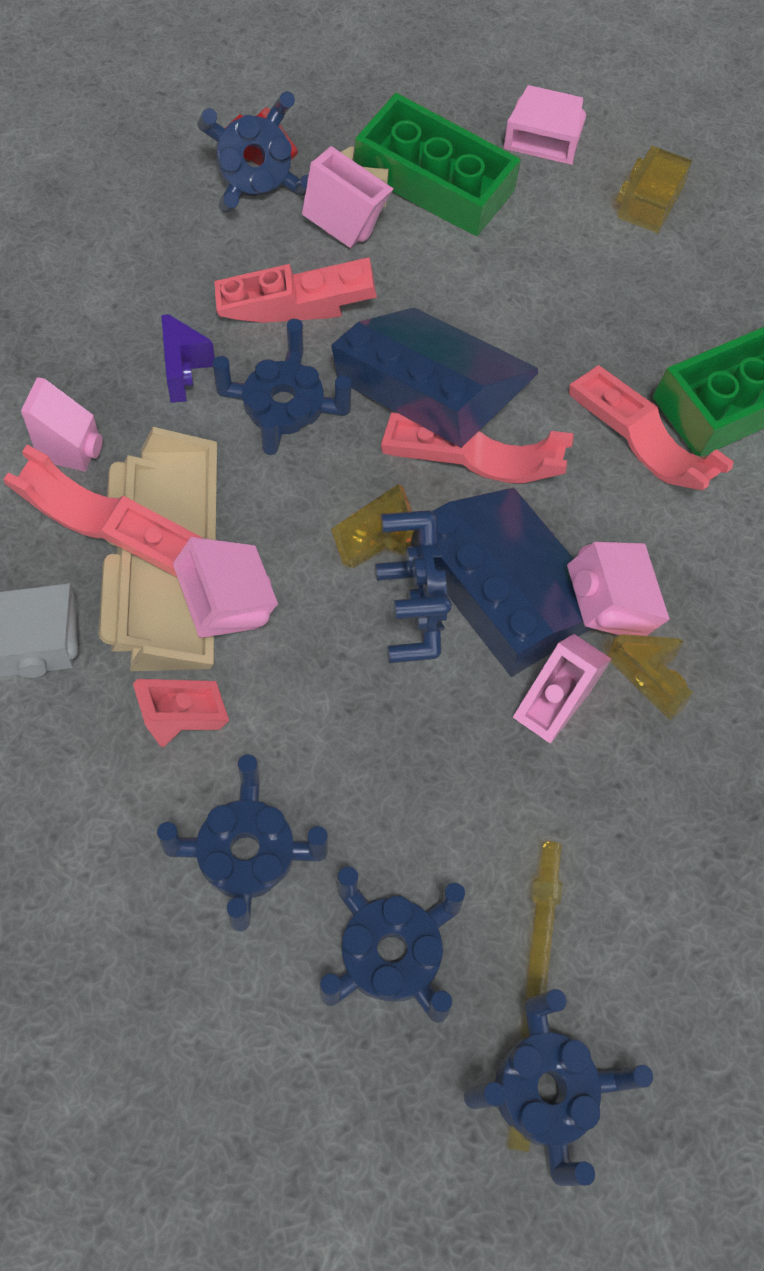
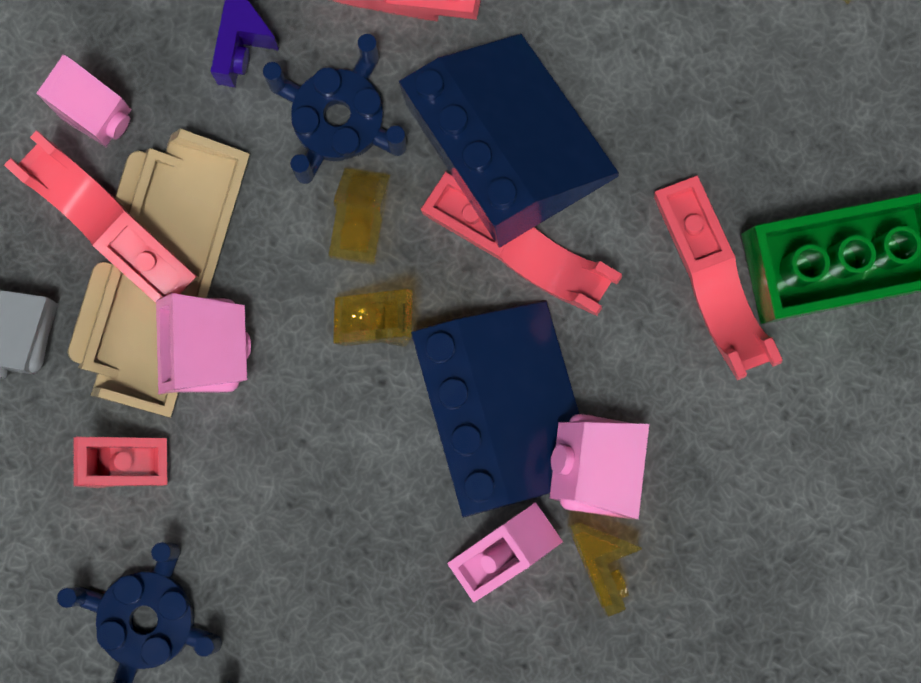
camera: 25 degrees right, 20 degrees up
dark blue plate [375,510,452,663] -> none
none -> clear yellow slope [329,168,390,265]

